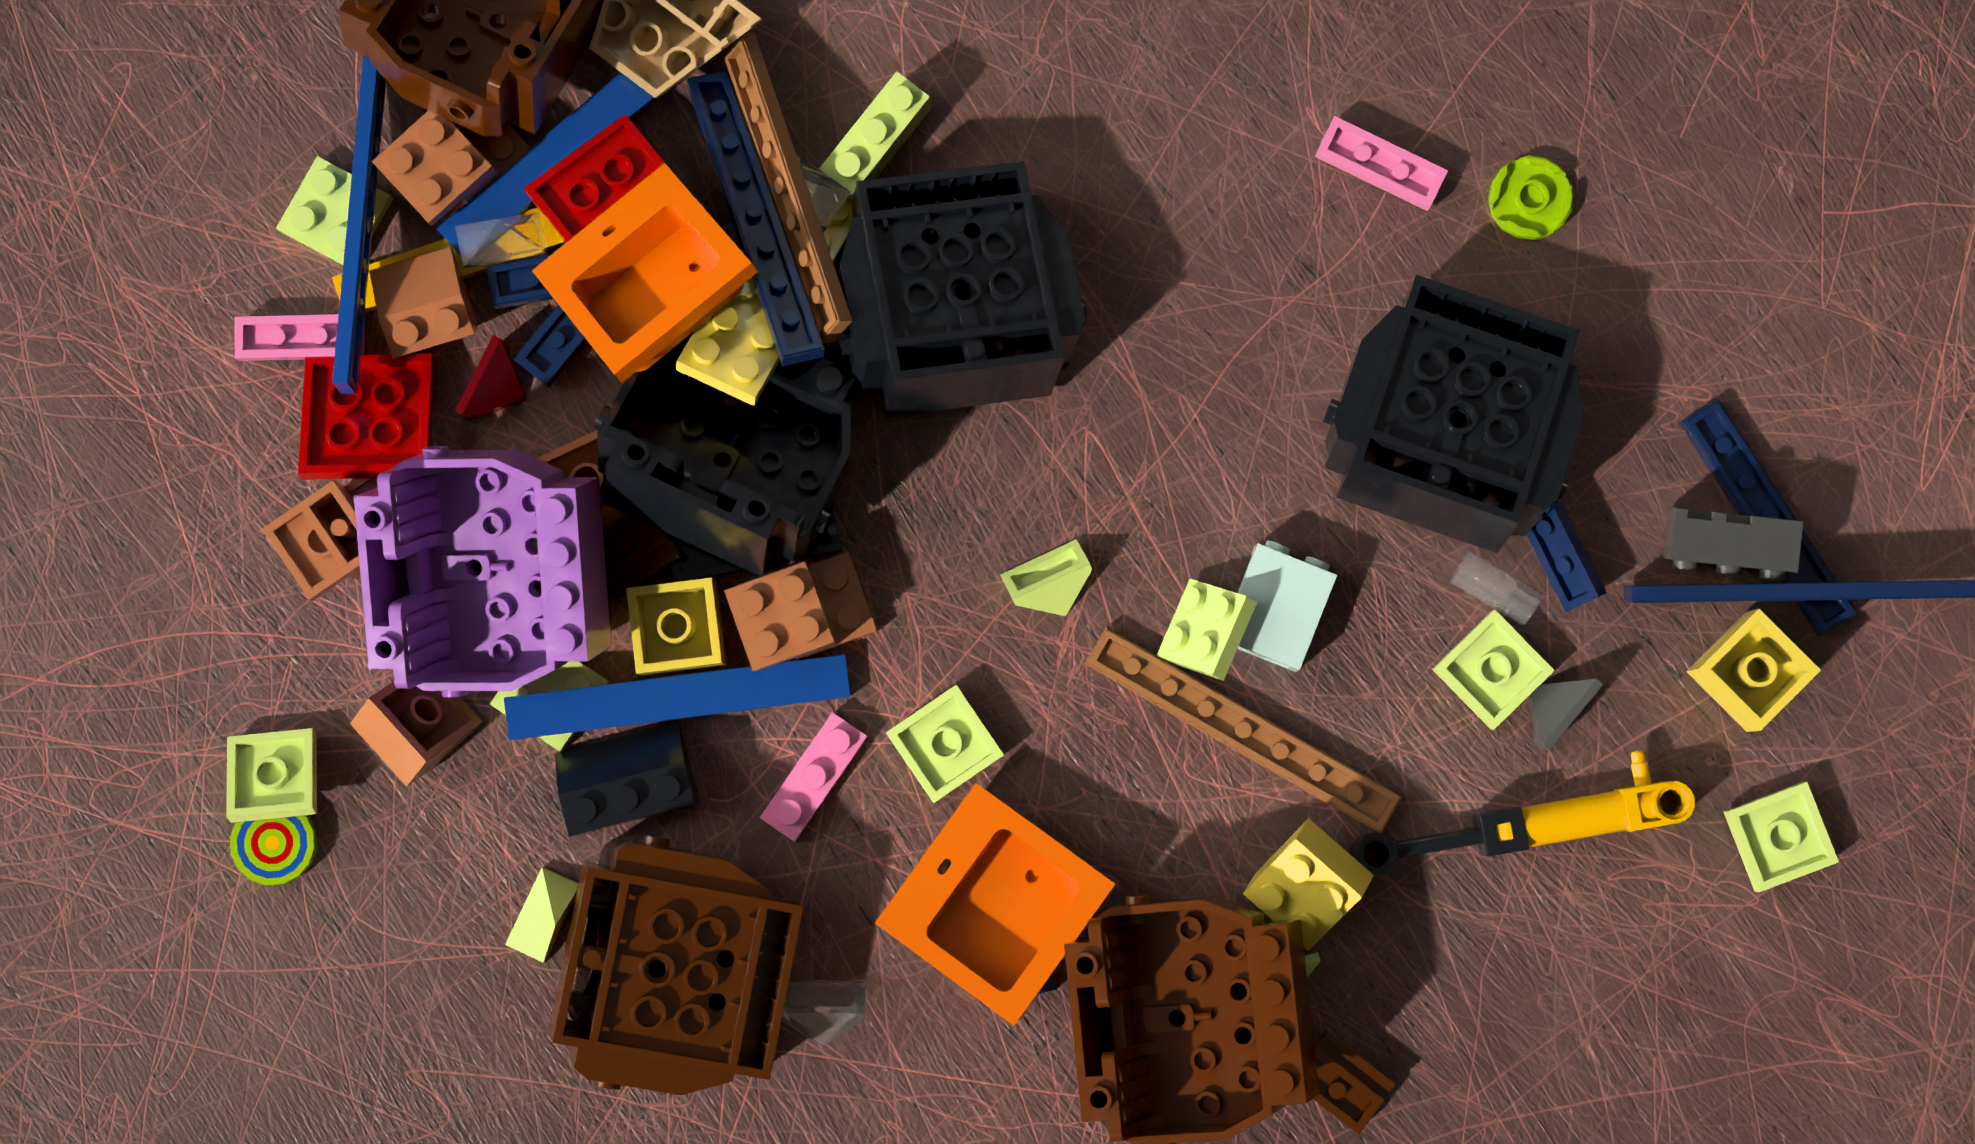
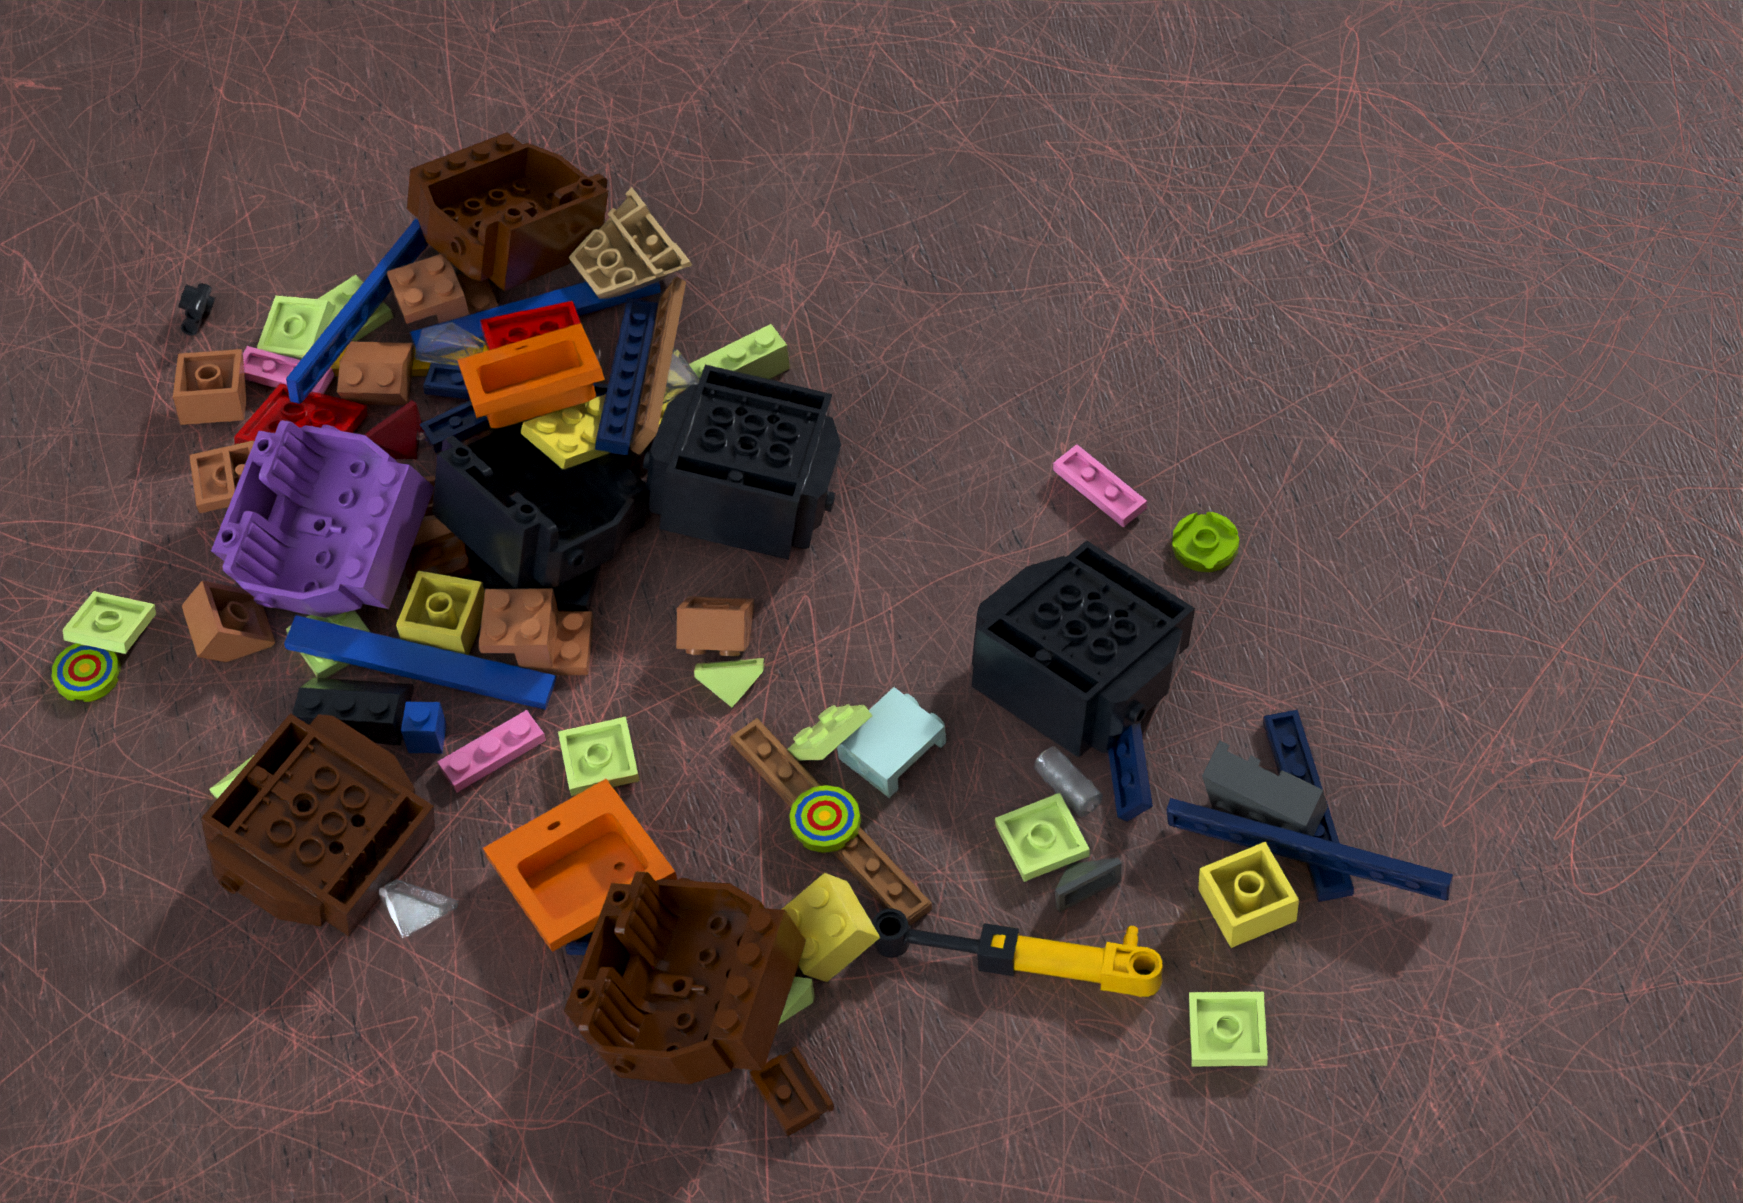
camera: 25 degrees right, 30 degrees down
none -> nougat slope [173,349,246,425]
none -> black plate [178,283,215,336]
none -> yellowish green plate [257,296,334,360]
none -> blue brick [401,702,447,754]
none -> nougat slope [676,596,754,656]
none -> lime tile [789,785,861,853]

